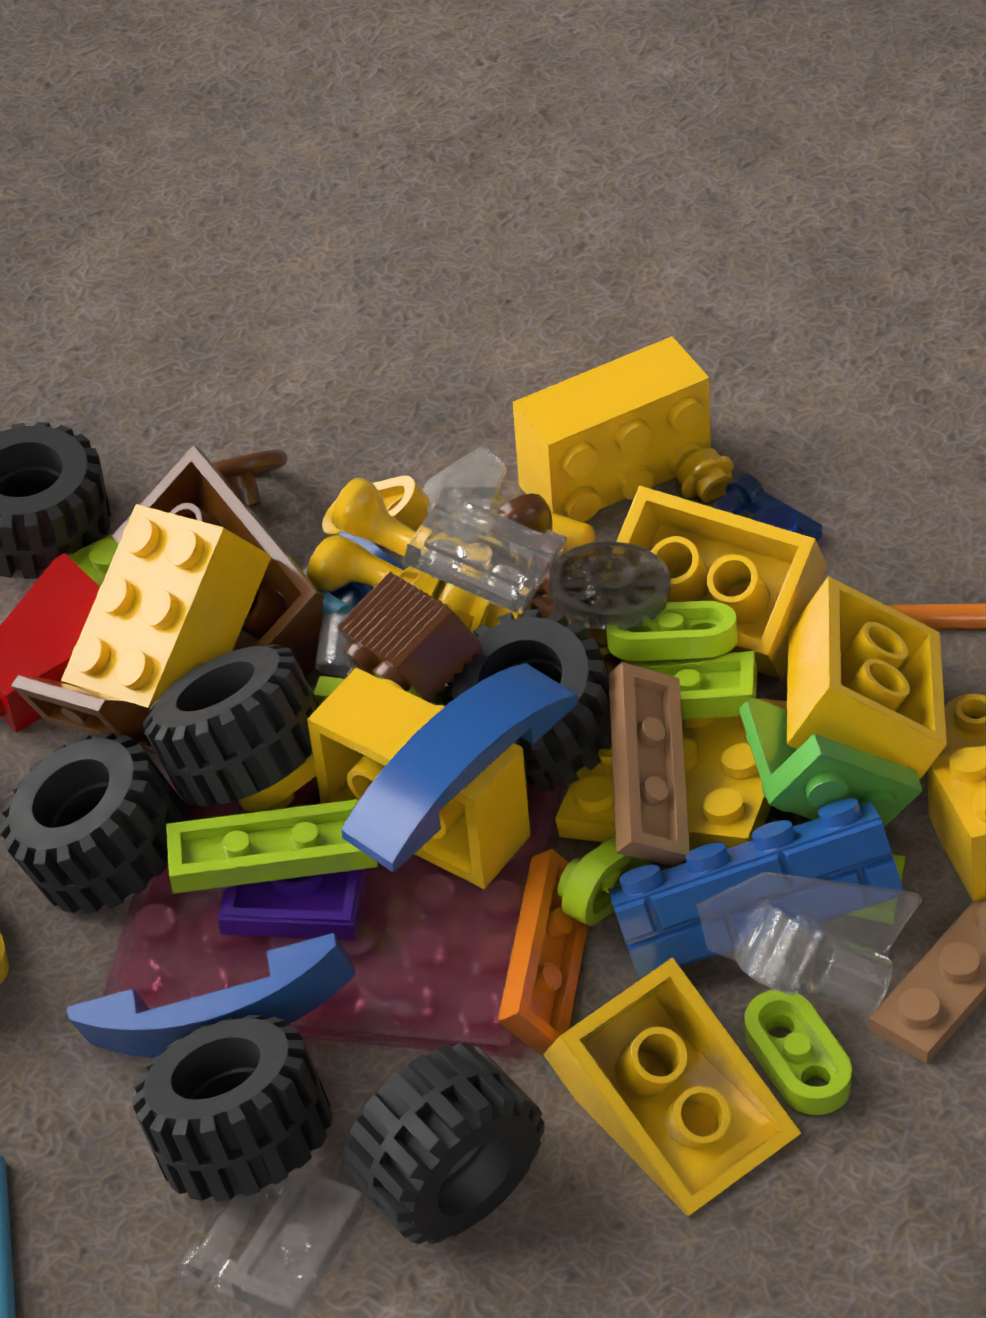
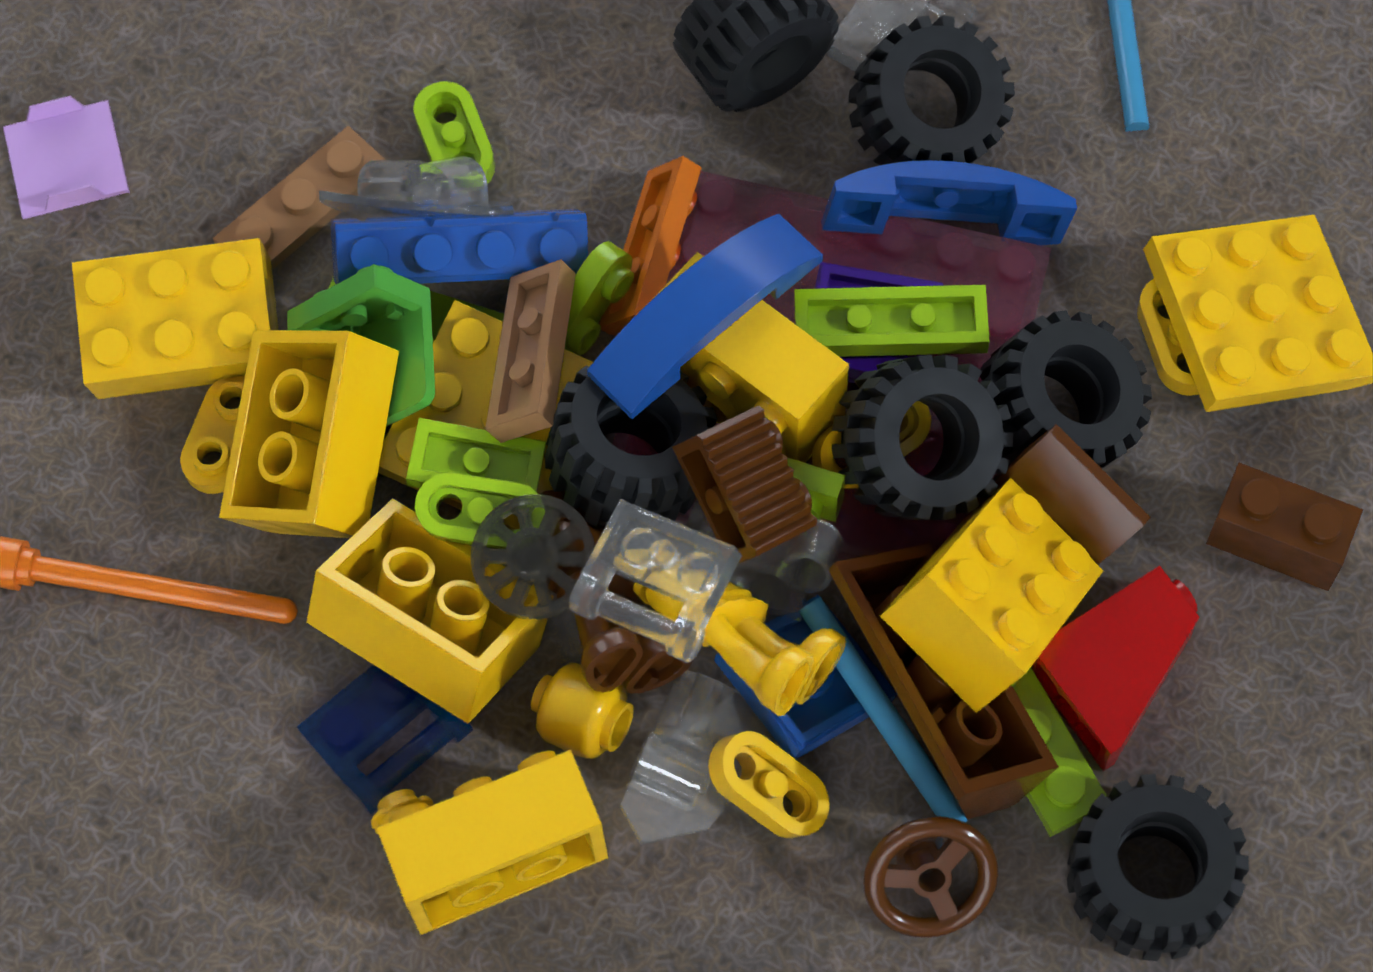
camera: 175 degrees left, 20 degrees up
yellow slope [543,957,801,1216] -> none

